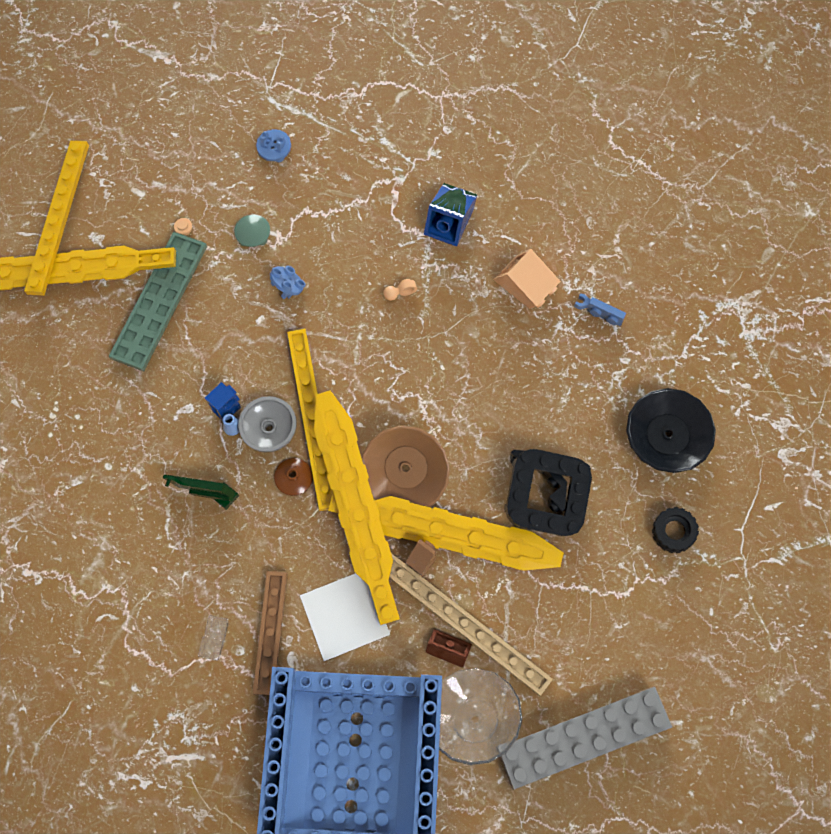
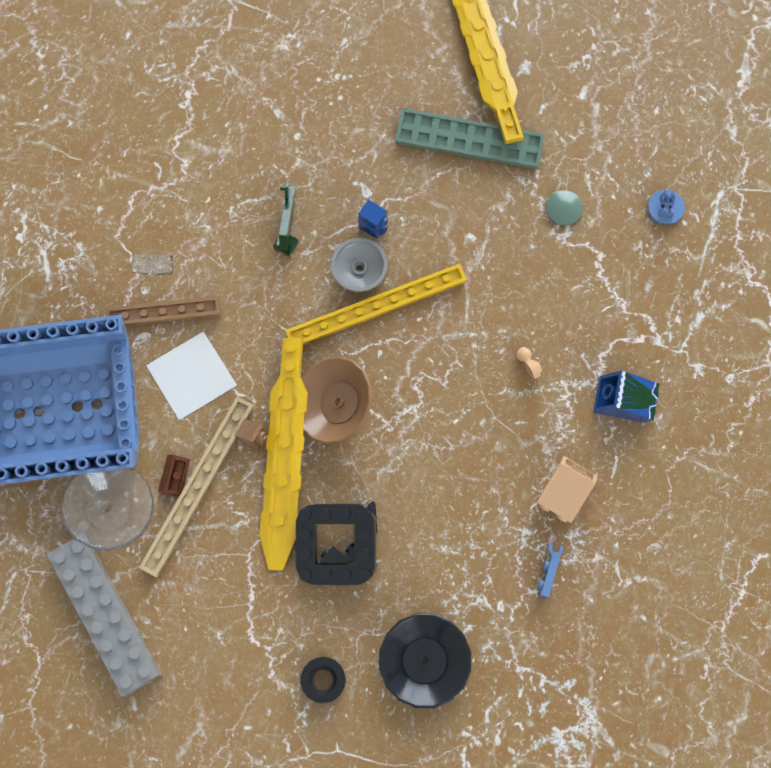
camera: 75 degrees right, 5 degrees up
yellow plate [24,140,89,296] -> none
light nougat plate [174,218,192,236] -> none
light blue cone [223,414,239,436] -> none
medium blue plate [269,266,306,299] -> none
dark orange dish [274,458,313,496] -> none
yellow plate [314,390,400,625] -> none

